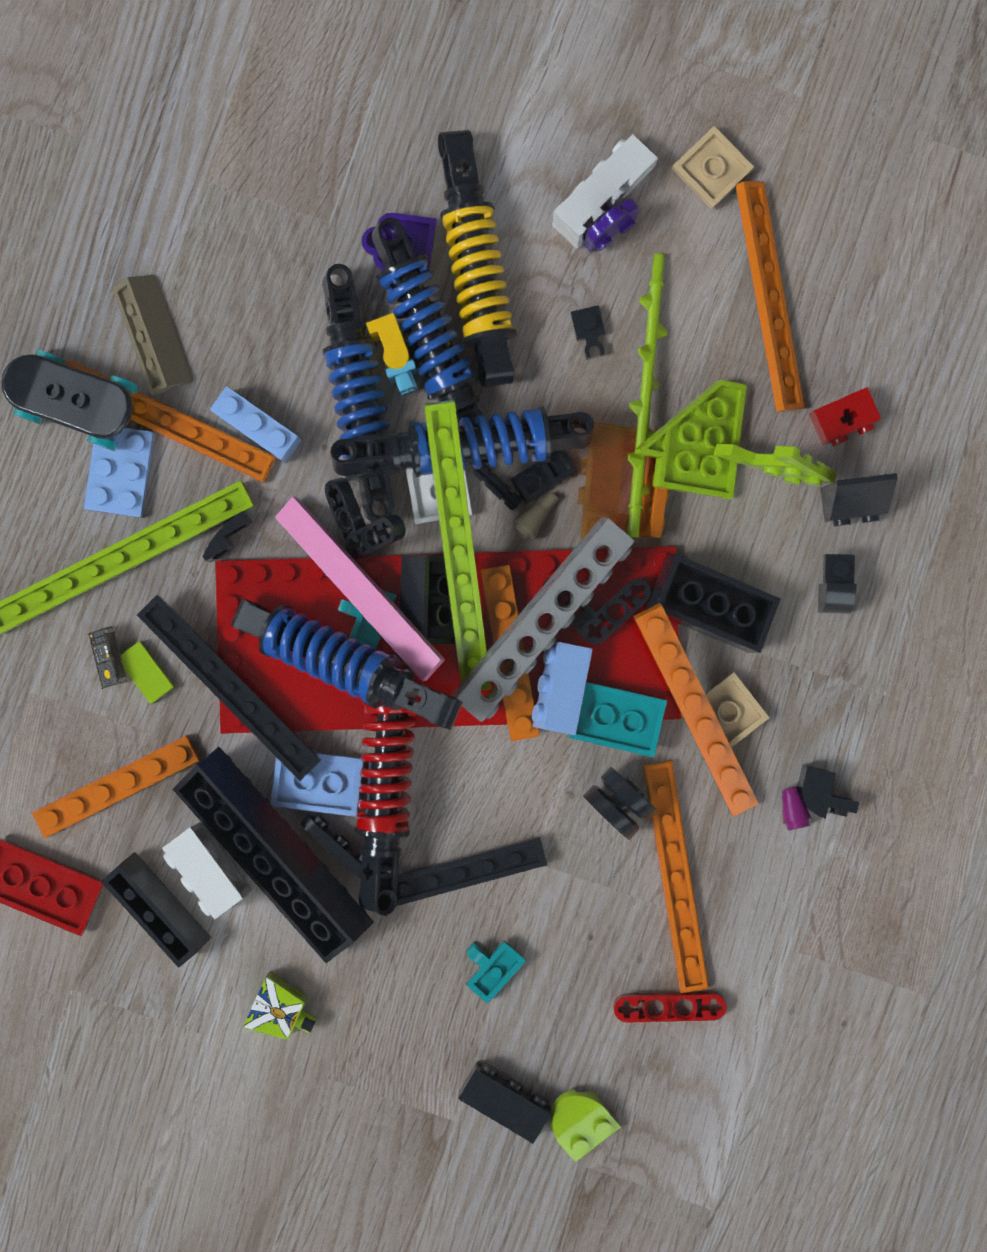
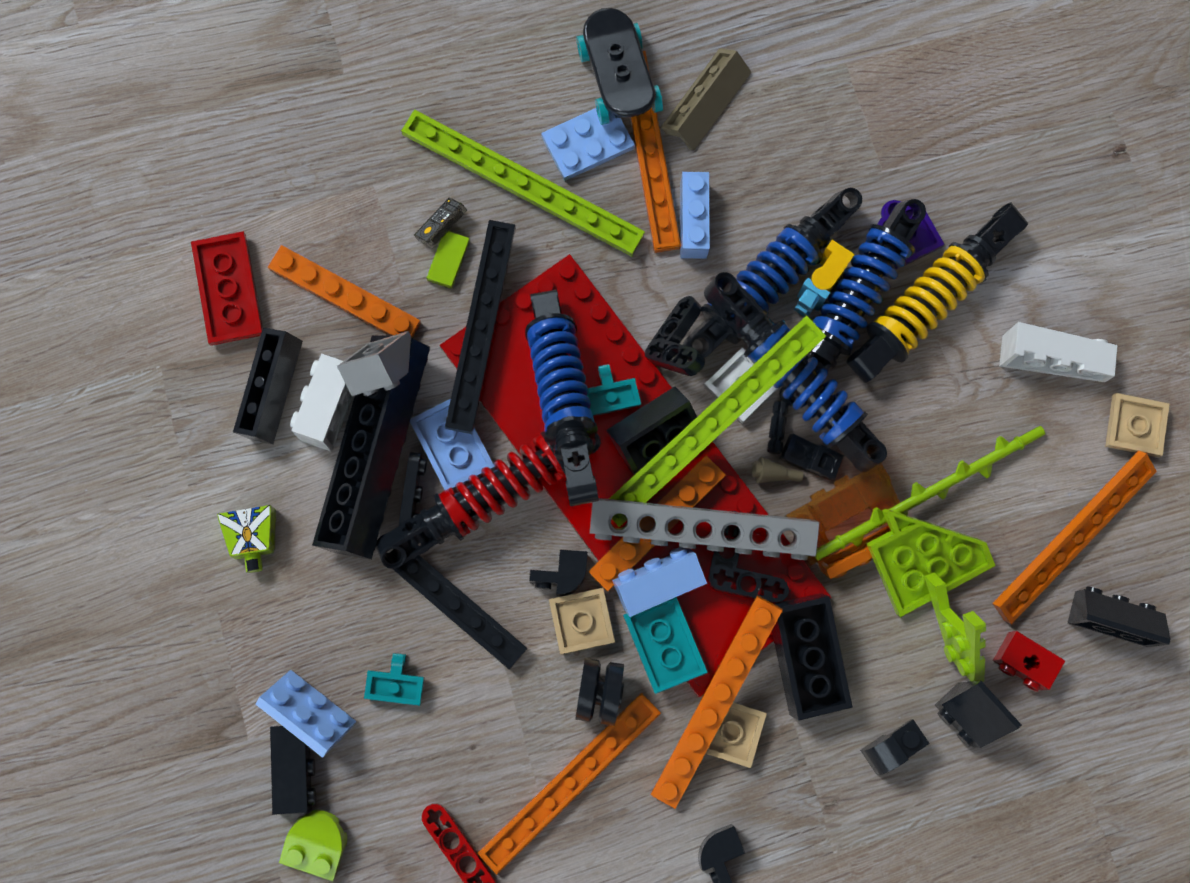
camera: 50 degrees right, 10 degrees down
black slope [202,511,253,562] -> none
bright pink tile [275,496,445,681] -> none
black plate [570,305,605,360] -> none
dark purple plate [583,198,639,253] -> none
magenta cone [781,787,811,831] -> none
none -> light blue plate [256,670,356,758]
none -> light grey slope [337,331,411,396]
none -> black brick [529,550,588,596]
none -> tan plate [549,588,615,655]
none -> black slope [1068,587,1171,647]

